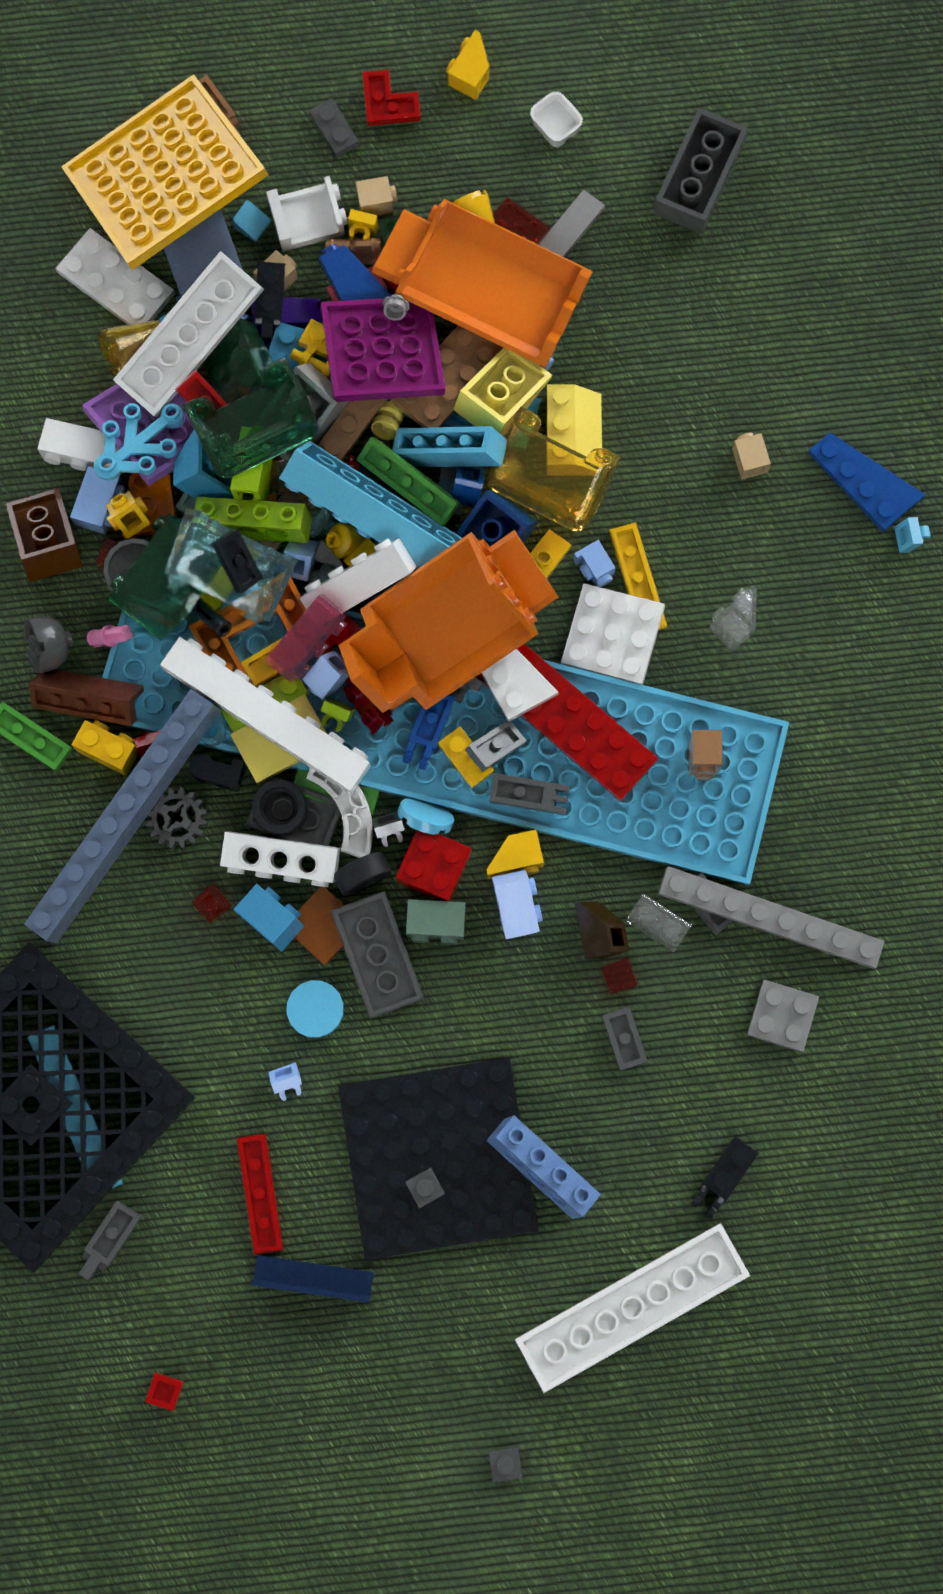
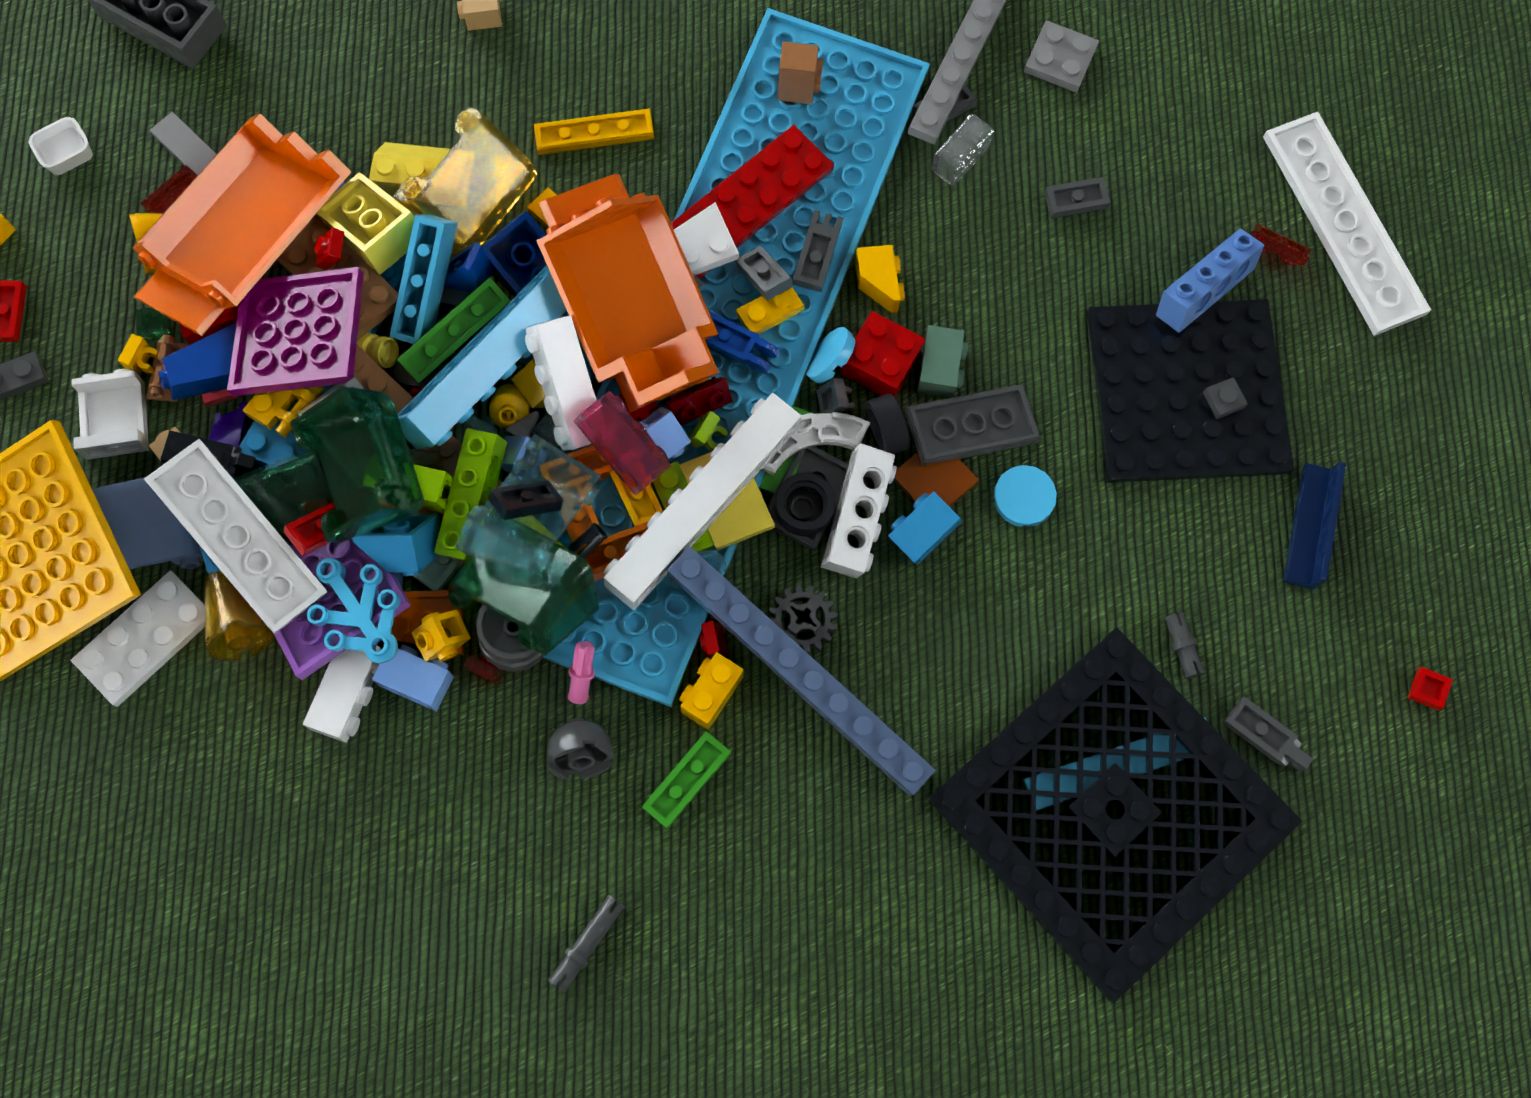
camera: 90 degrees left, 5 degrees down
reddish brown slope [6,488,83,583] -> none
copper panel [28,670,144,726] -> none
black leg [189,754,247,793] -> none
clear red tile [191,883,232,925] -> none
medium azure slope [232,200,271,242] -> none
red tile [237,1133,284,1255] -> none
light blue tile [269,1062,302,1101] -> none
tan brick [356,176,397,215] -> none
light grey plate [382,294,410,321] -> none
dark grey plate [489,1447,522,1482] -> none
light blue brick [492,870,543,939] -> none
white plate [561,584,665,685] -> none
light blue brick [573,540,615,587] -> none
dark brown slope [575,901,630,959] -> none
clear red tile [601,958,638,995] -> none
black hinge [690,1136,759,1219] -> none
clear slope [710,585,757,652] -> none
none -> red plate [314,227,344,270]
none -> dark grey pin [1164,612,1205,679]
none -> clear red plate [1250,223,1311,267]

